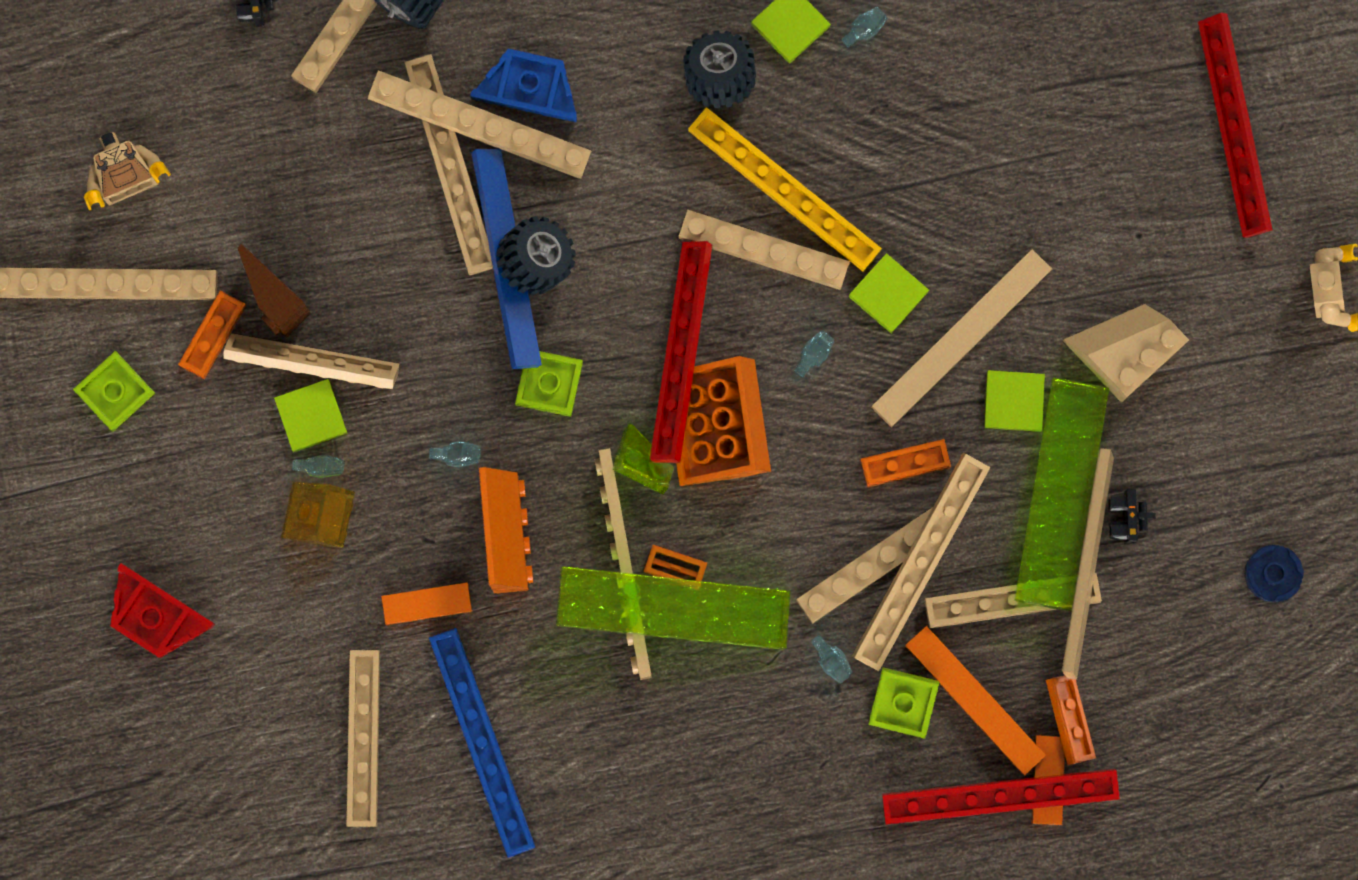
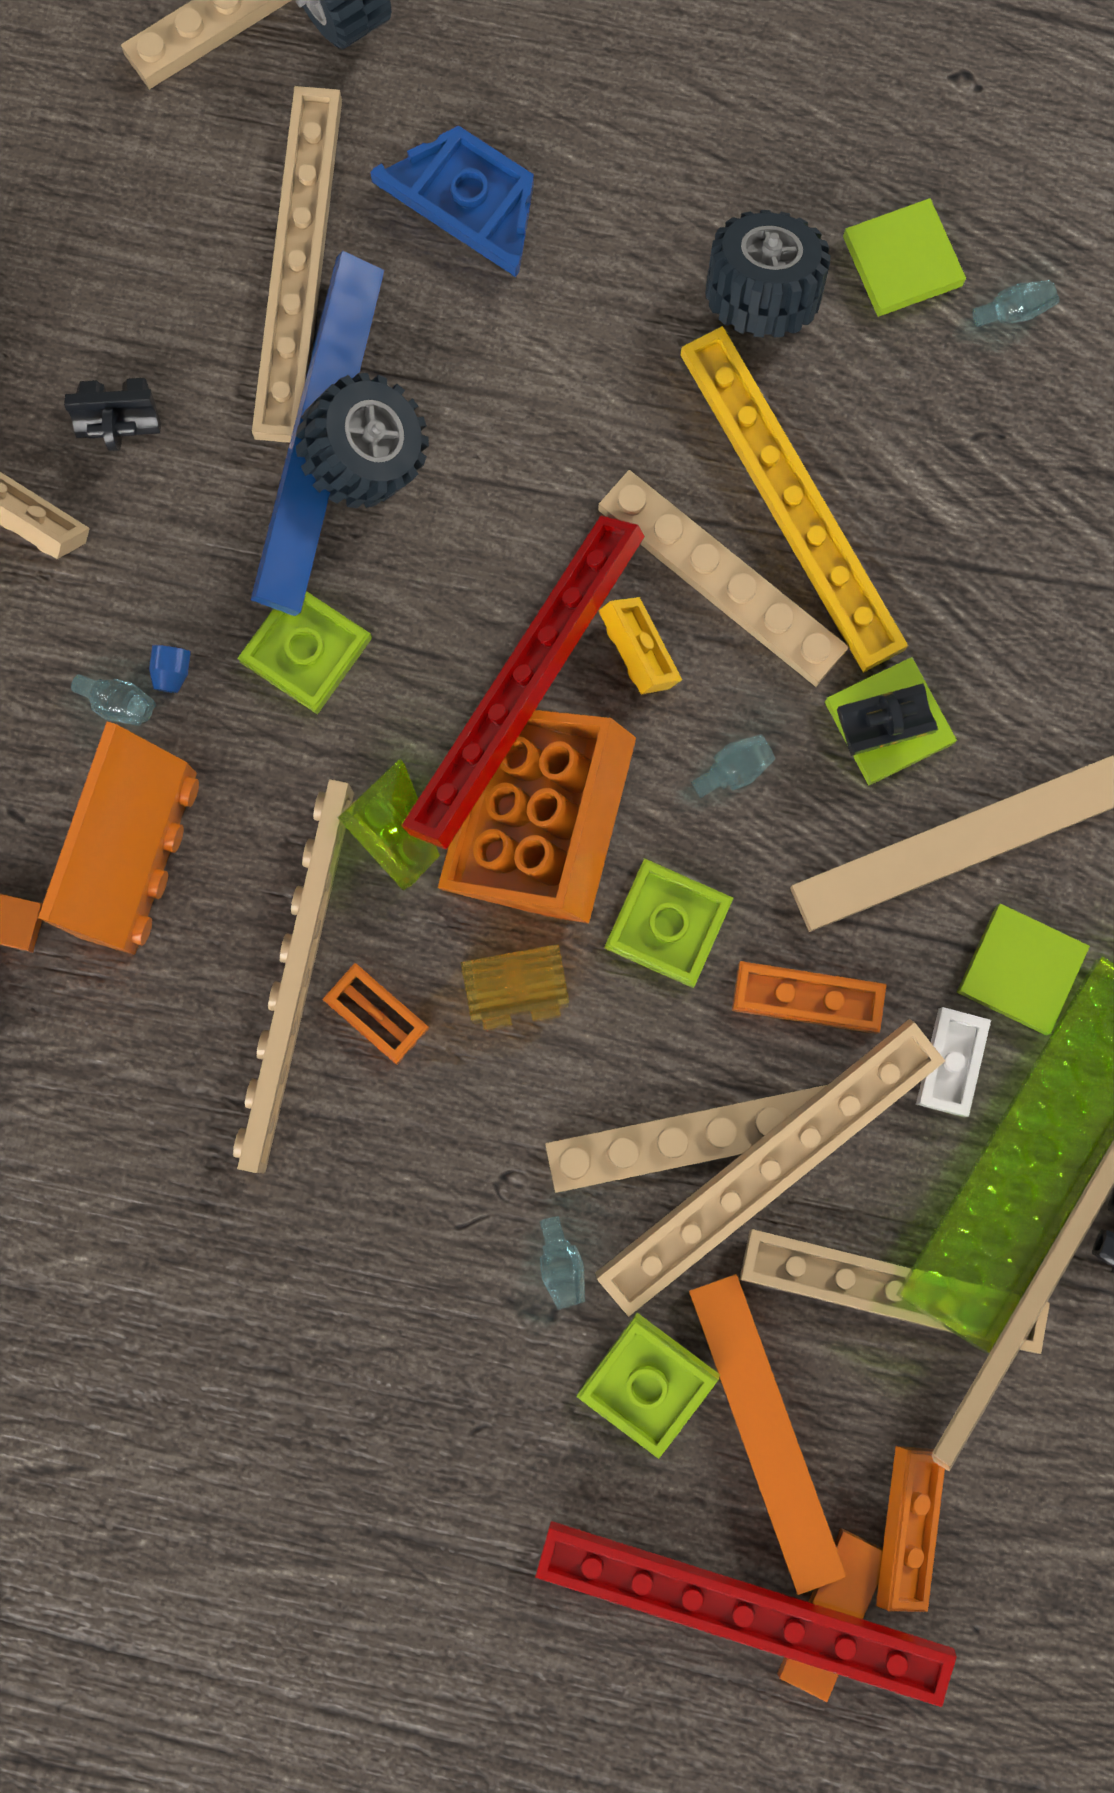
camera: 25 degrees right, 0 degrees up
tan plate [368,70,591,179] -> none
clear neon green plate [556,566,790,650] -> none
none -> black hips [64,378,161,451]
none -> blue hose [149,645,191,693]
none -> clear yellow brick [461,944,570,1031]
none -> yellow plate [598,597,682,695]
none -> lime tile [604,858,733,988]
none -> black hips [837,683,938,756]
none -> white plate [916,1007,991,1117]

